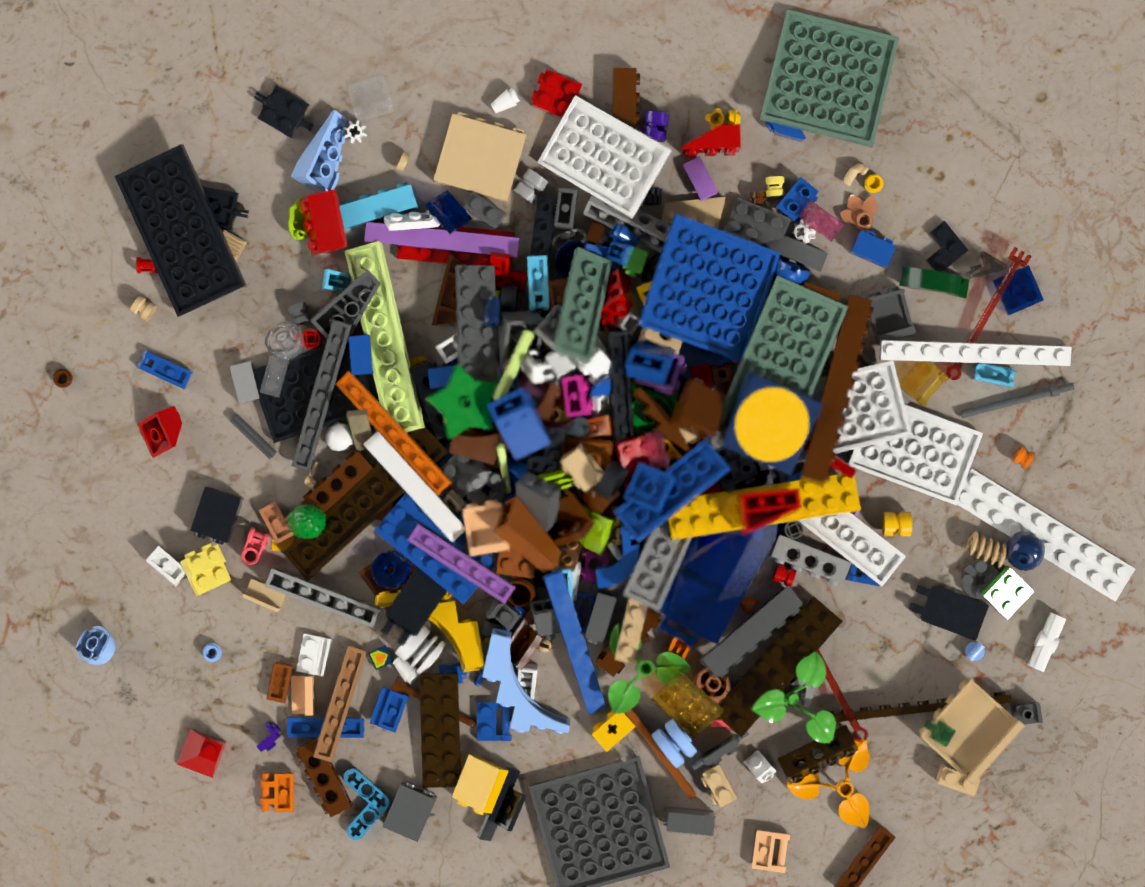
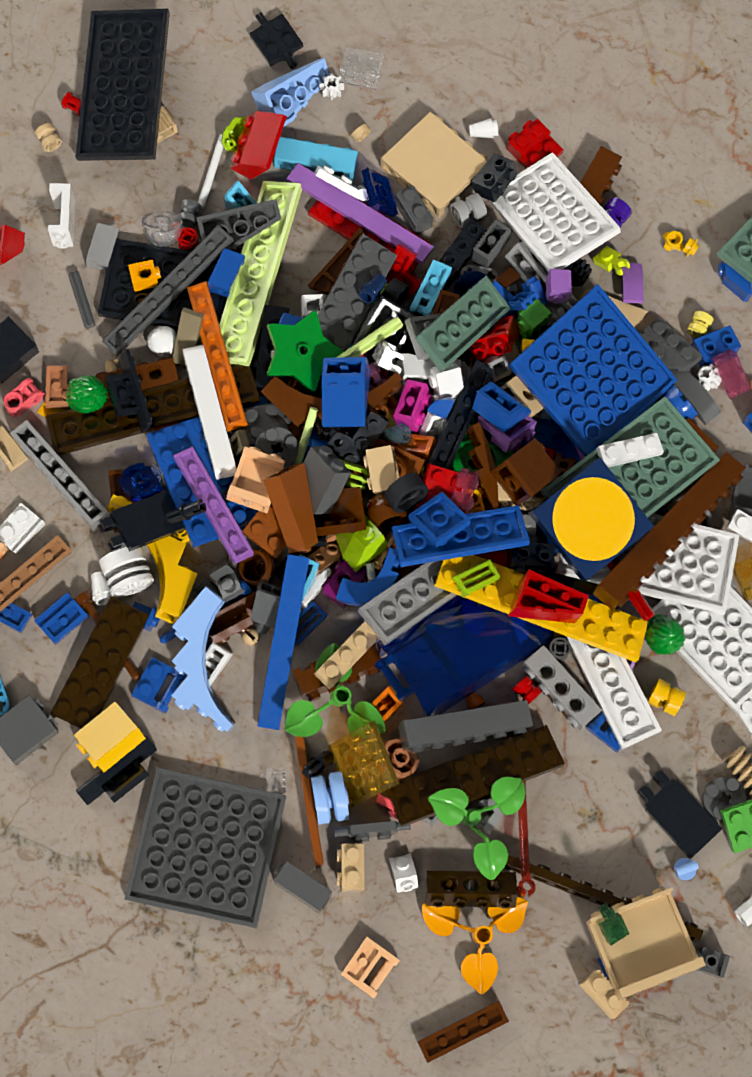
camera: 25 degrees right, 15 degrees down
blue plate [137,350,193,389] -> none
black plate [203,187,249,231] -> none
clear plate [260,355,289,397] -> none
tile [368,645,394,670] -> none
dark grey brick [585,591,617,645] -> none
yellow brick [591,710,636,752] -> none
red slope [681,124,741,157] -> none
reddish brown plate [748,192,767,204] -> none
none -> white panel [48,183,76,248]
none -> black bracket [105,349,152,433]
none -> light orange brick [128,260,161,292]
none -> black axle [165,499,206,524]
none -> white bar [198,134,224,209]
none -> black axle [301,750,334,778]
none -> lime tile [452,559,501,598]
none -> black brick [471,153,517,202]
none -> medium lavender brick [546,269,572,303]
none -> neon yellow plate [593,246,630,276]
none -> white plate [596,433,664,467]
none -> green hair [644,614,686,655]

